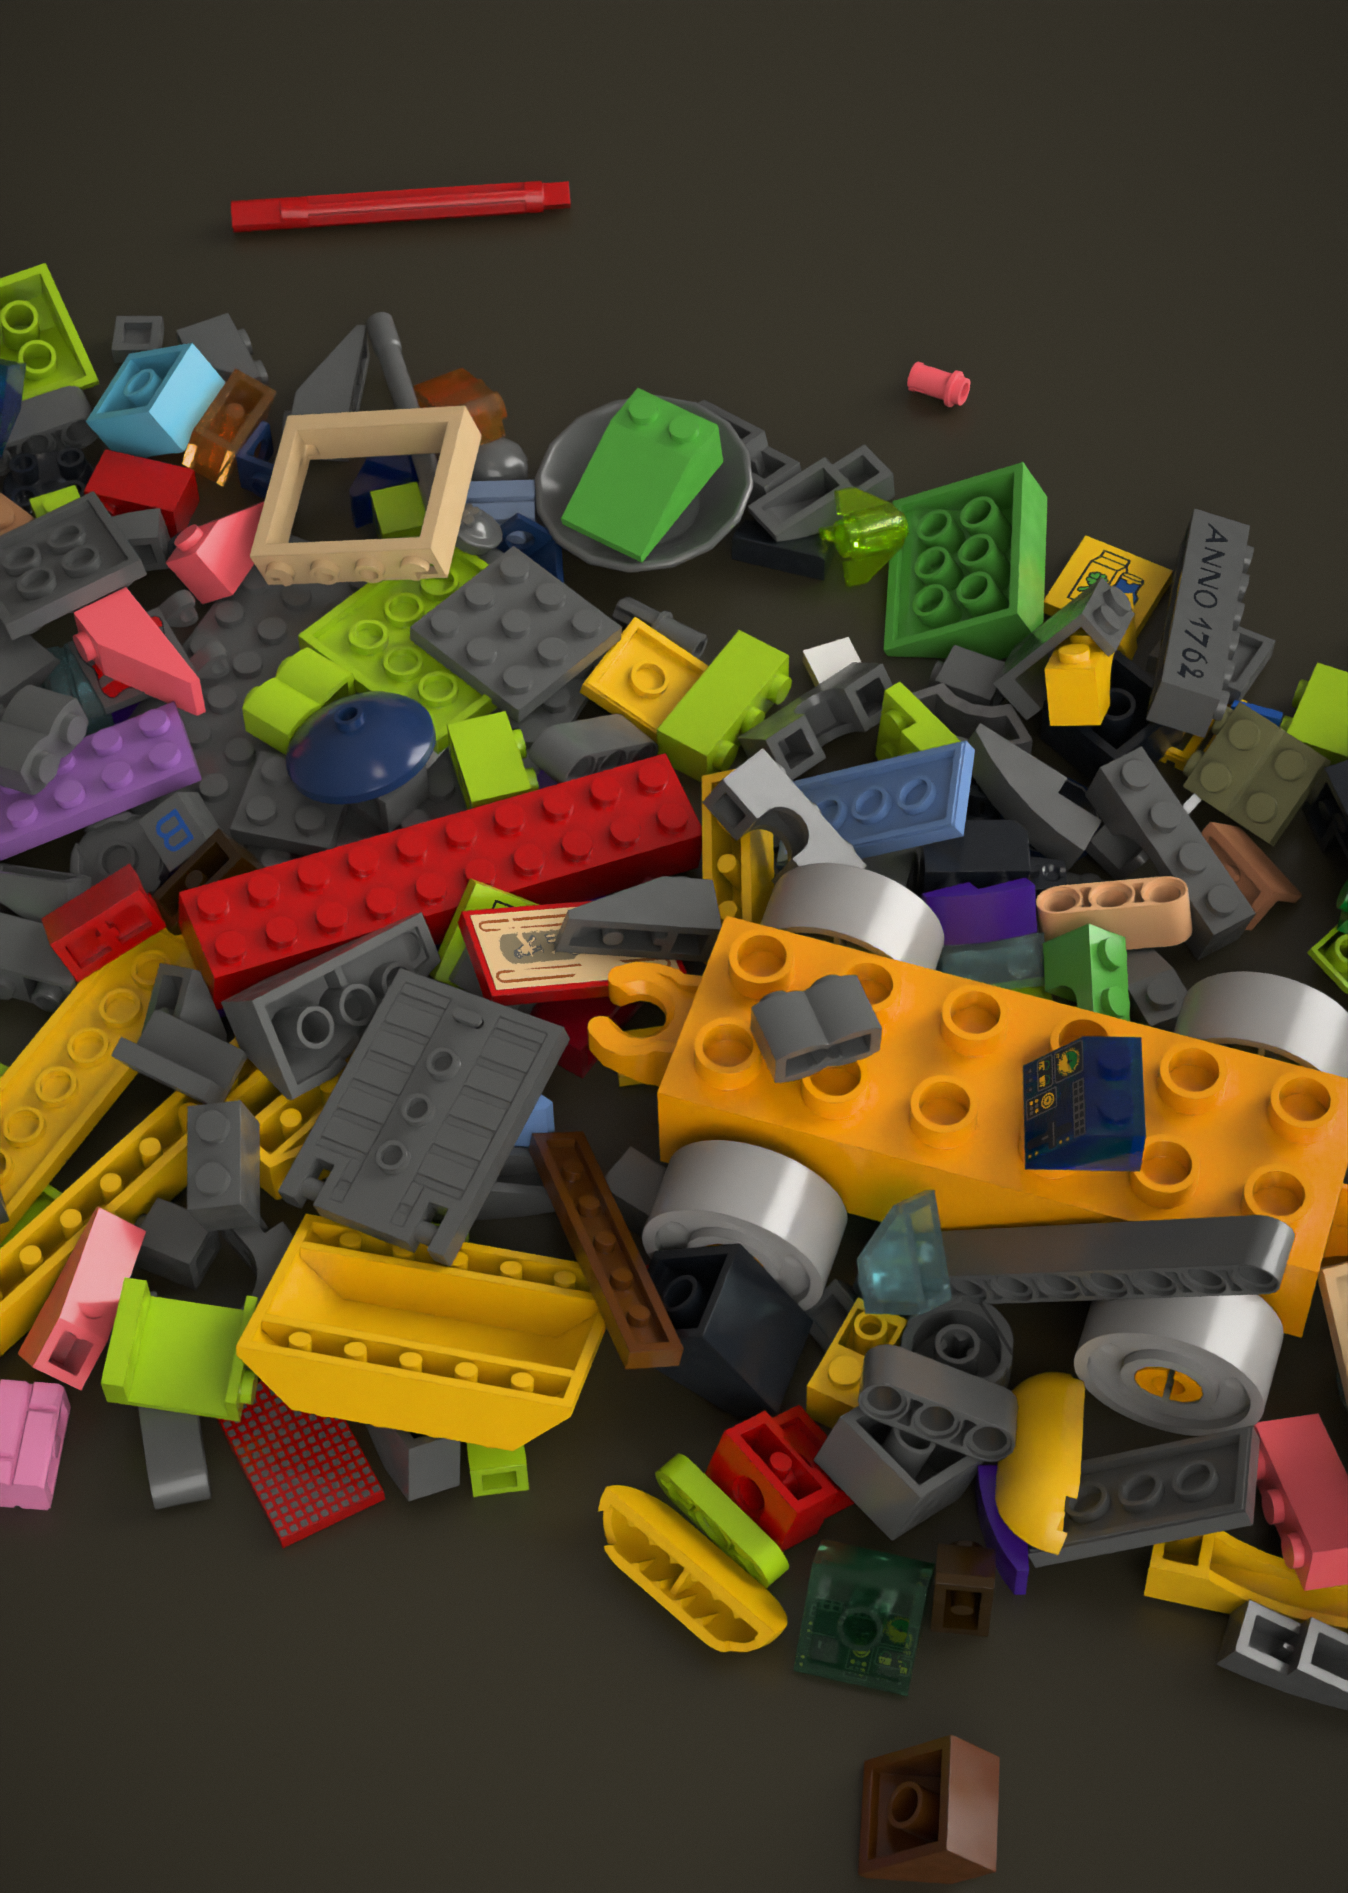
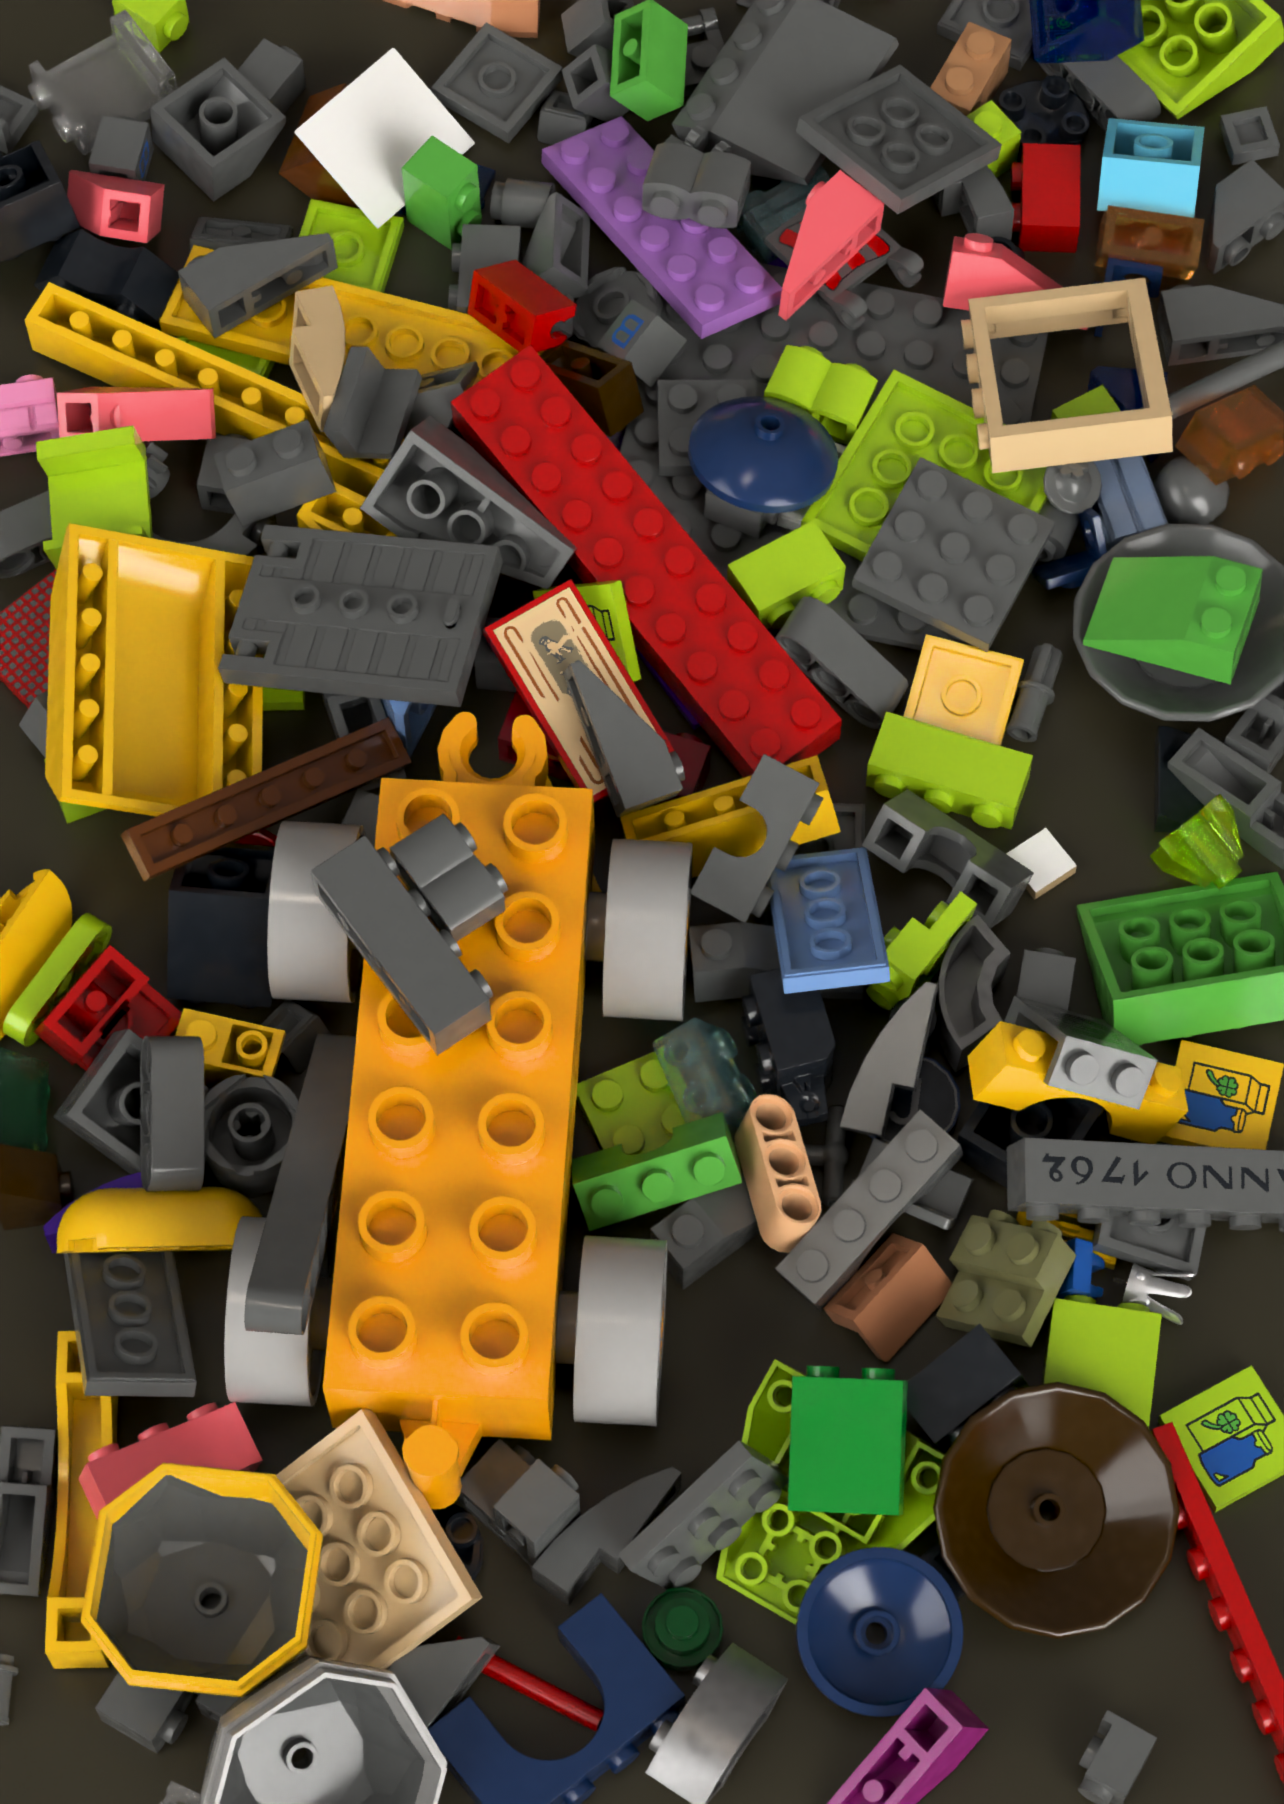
camera: 75 degrees right, 10 degrees up
clear light blue slope [857,1190,952,1315] -> none
dark purple slope [922,878,1037,945] -> none
clear blue slope [1022,1036,1146,1171] -> none
none -> tan slope [289,285,345,432]
none -> dark grey brick [311,836,493,1056]
none -> flat silver piece [1112,1263,1196,1325]

